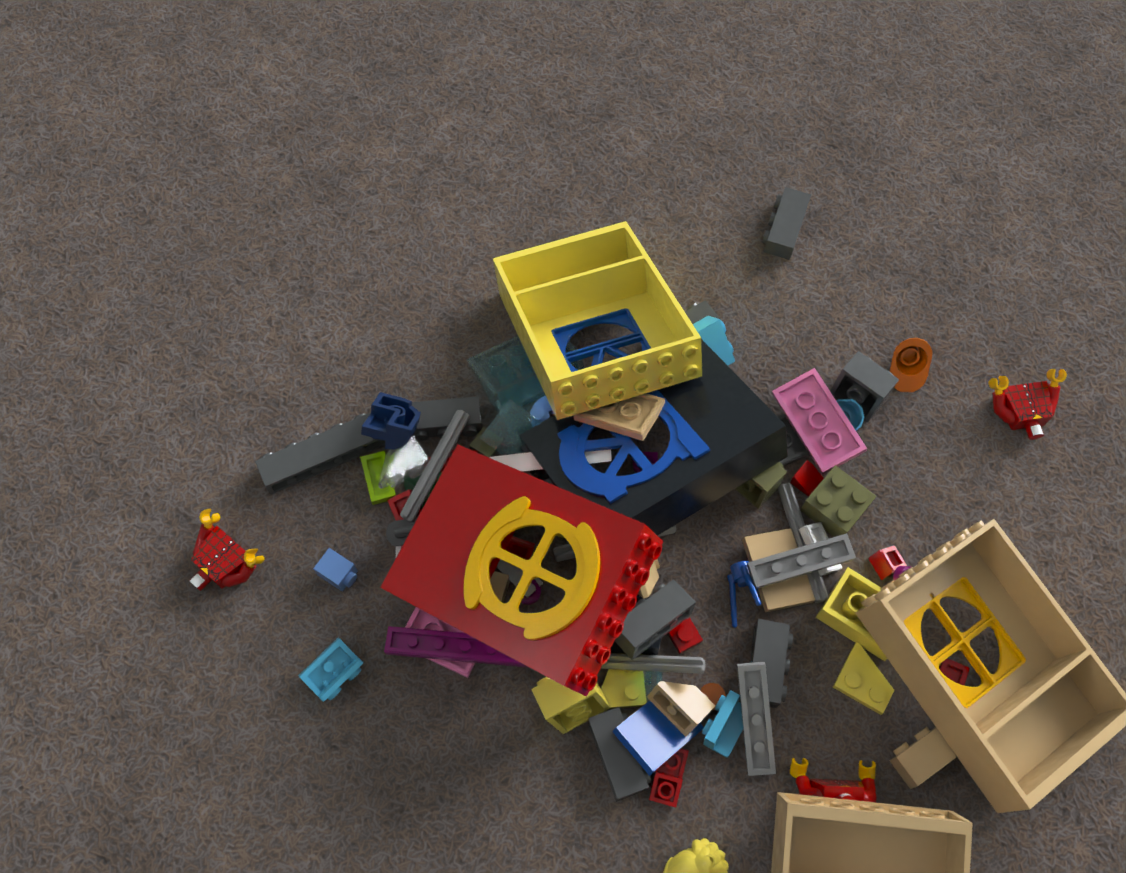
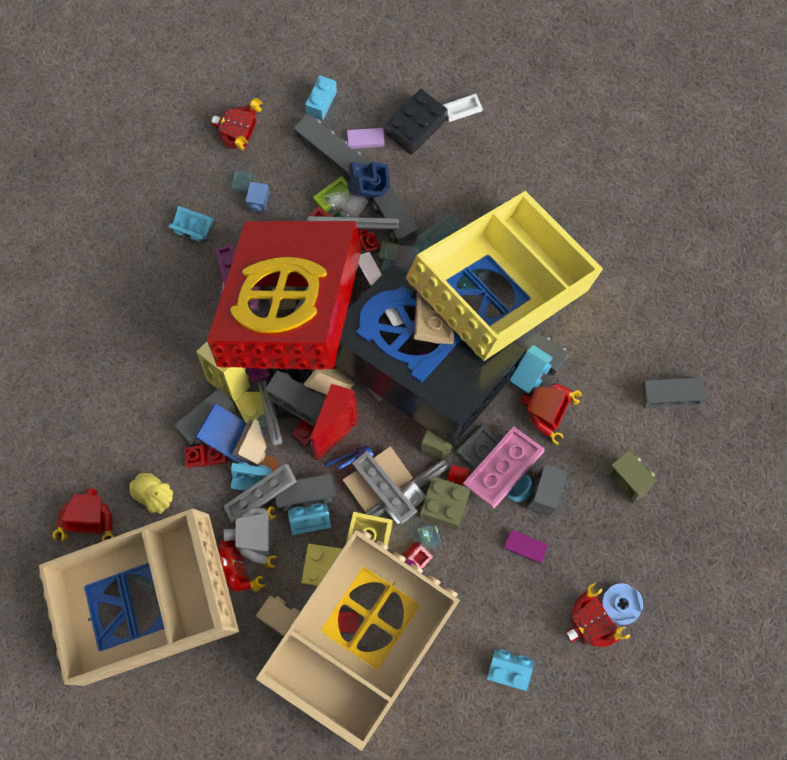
camera: 70 degrees right, 5 degrees up
orange piece [890,338,932,392] -> none
none -> light grey torso [224,506,277,568]
none -> clear light blue plate [231,171,254,193]
none -> medium azure bracket [288,503,331,535]
none -> medium azure brick [305,75,337,121]
none -> red slope [310,383,359,461]
none -> lavender tile [347,128,384,149]
none -> black brick [385,88,448,155]
none -> clear light blue plate [418,525,442,548]
none -> white tile [443,94,483,122]
none -> medium azure bracket [487,650,534,691]
none -> magenta tile [504,529,548,564]
none -> red torso [521,383,582,445]
none -> light blue plate [602,583,643,625]
none -> olive brick [606,450,656,504]

